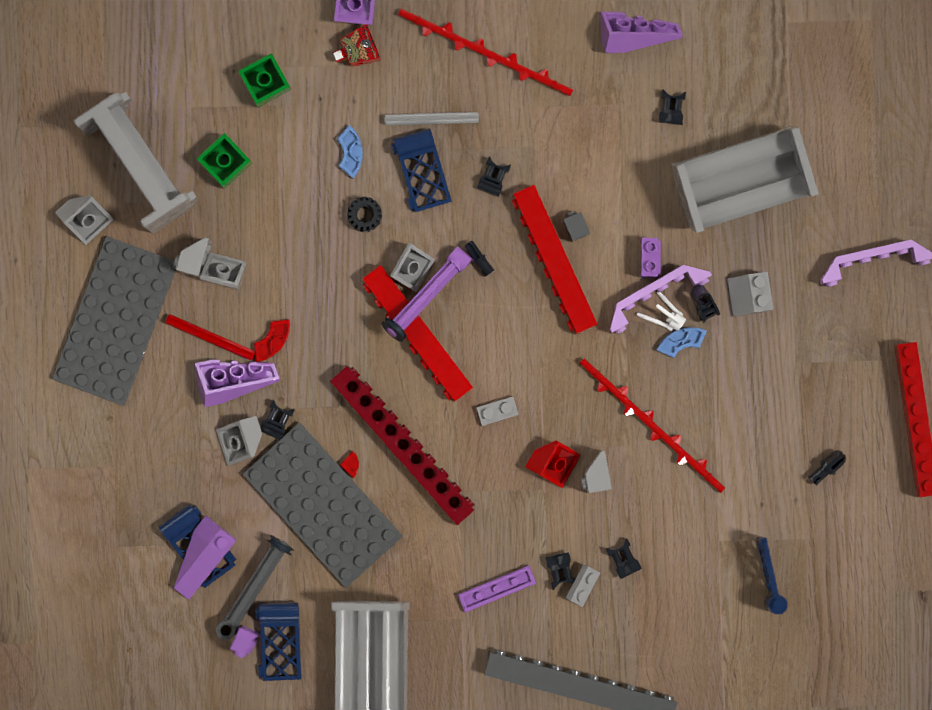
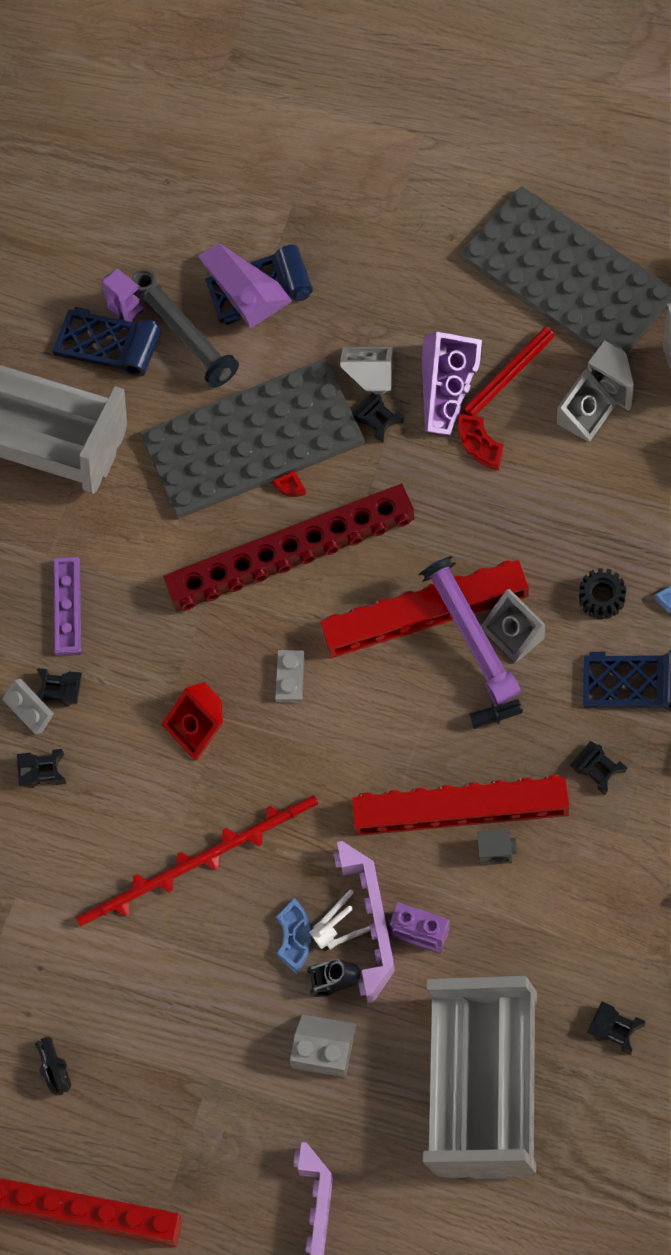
camera: 120 degrees right, 20 degrees down
light grey slope [581,451,612,493] -> none

